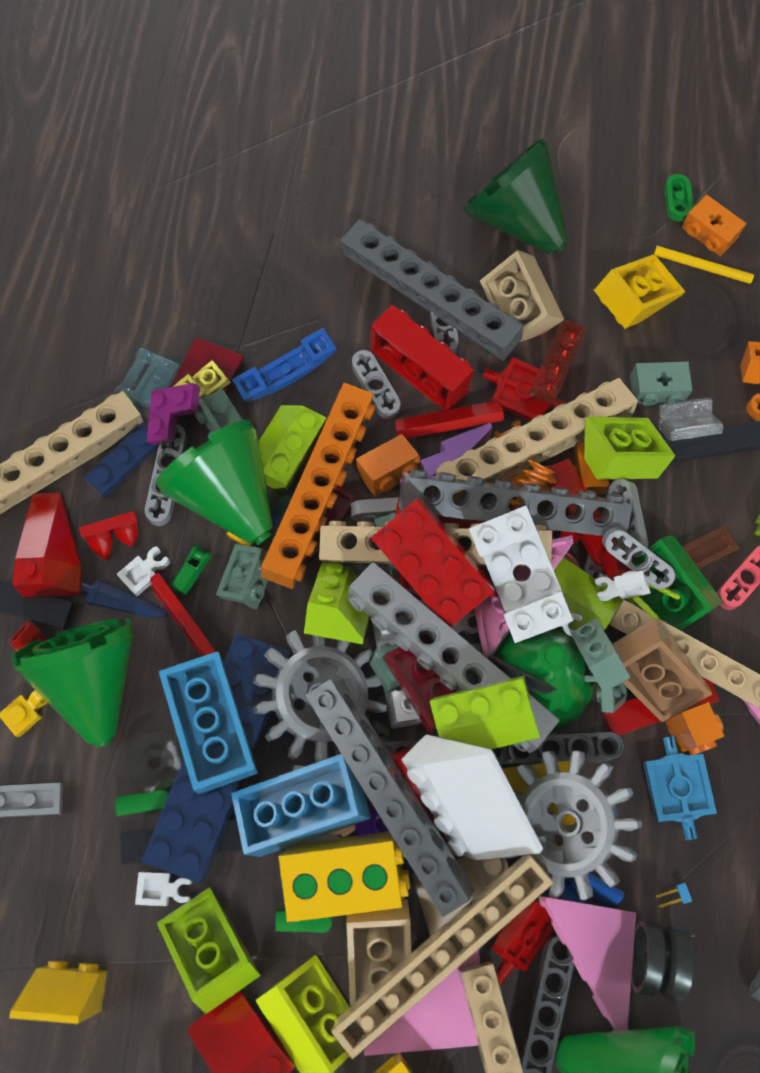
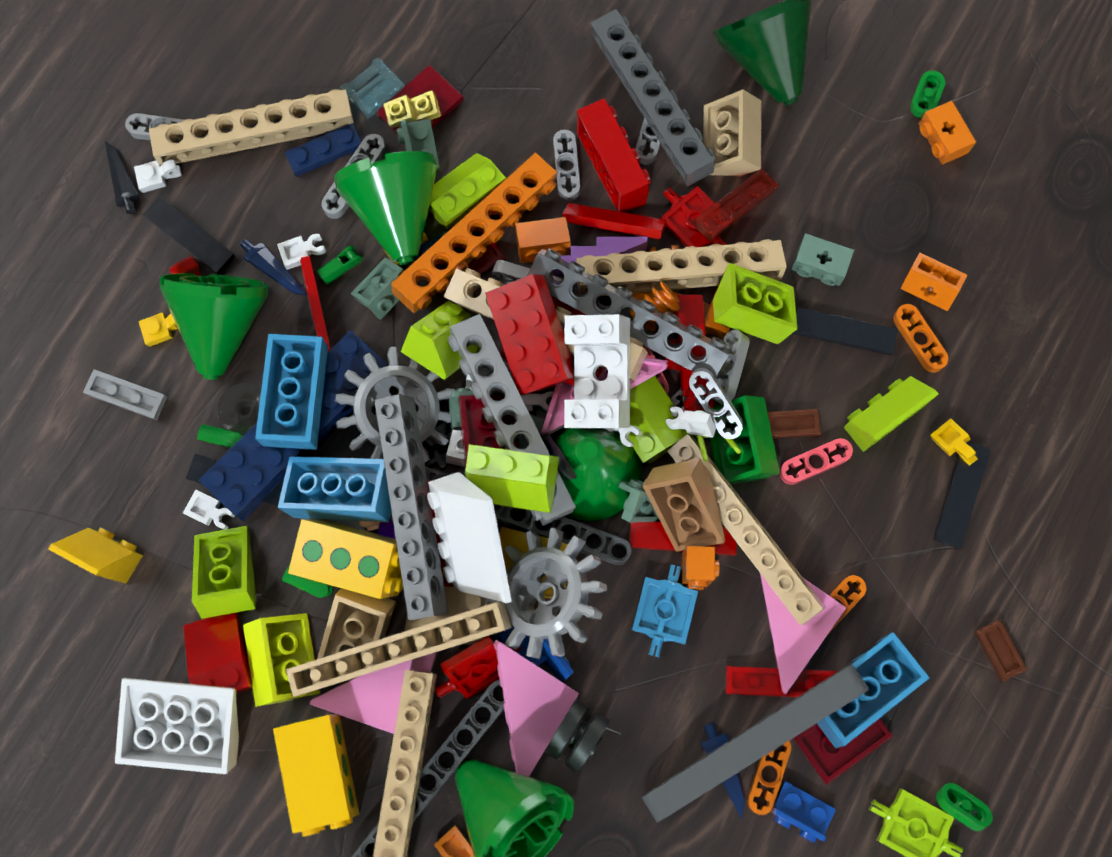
camera: 30 degrees right, 5 degrees up
red wedge [12,493,82,598] -> none
red tile [79,510,139,560] -> none
magenta plate [147,383,200,445] -> none
blue slope [232,328,336,402] -> none
sand green brick [571,619,631,692] -> none
yellow slope [594,254,685,329] -> none
yellow bar [654,246,754,284] -> none
dark azure piece [656,883,692,908] -> none
clear bracket [659,397,723,441] -> none

